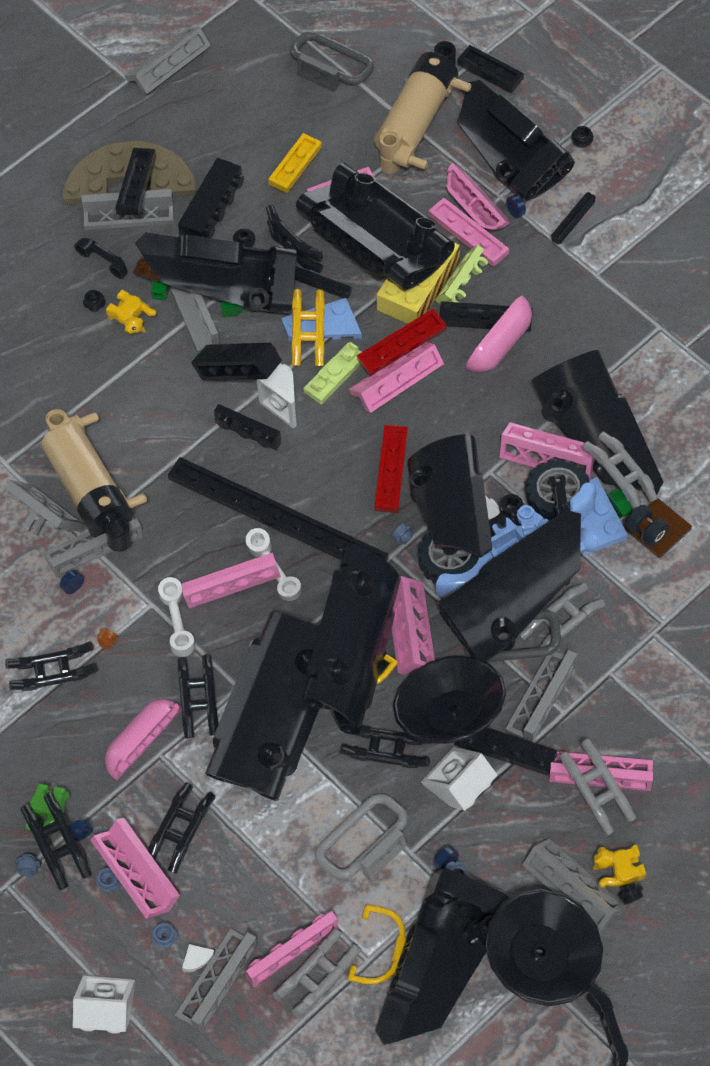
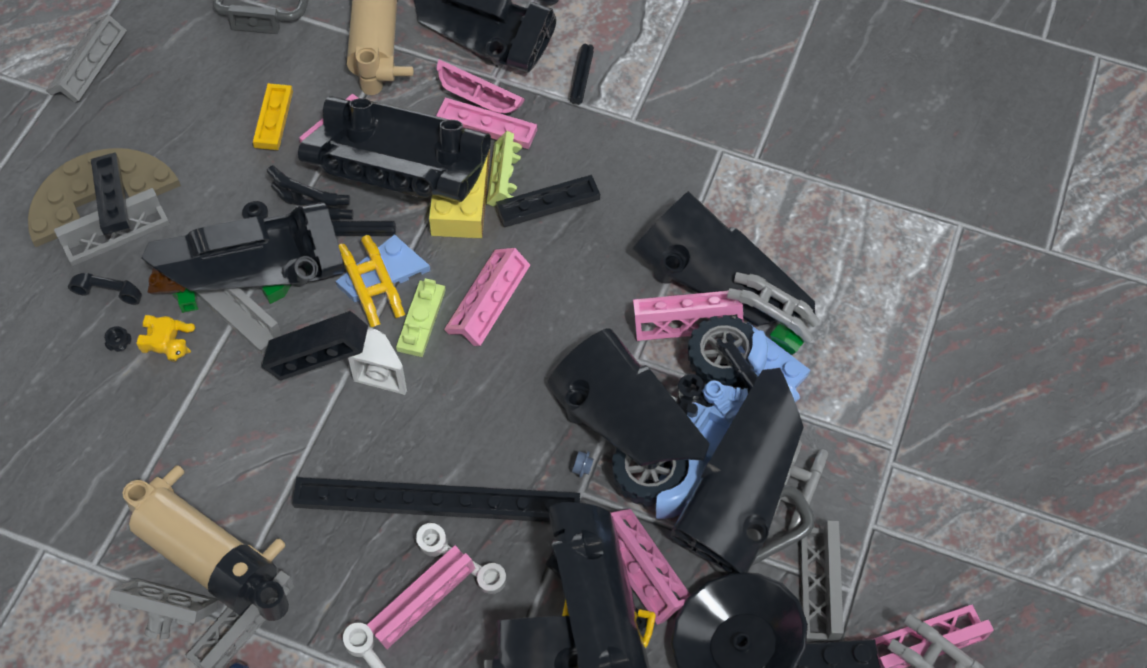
camera: 30 degrees left, 0 degrees up
black brick [178,157,244,238] -> none
black plate [214,404,281,451] -> none
red plate [357,309,446,376] -> none
red plate [374,425,408,513] -> none
bright pink brick [466,296,532,372] -> none
dark blue tile [506,194,526,218] -> none
reddish brown plate [625,498,692,558] -> none

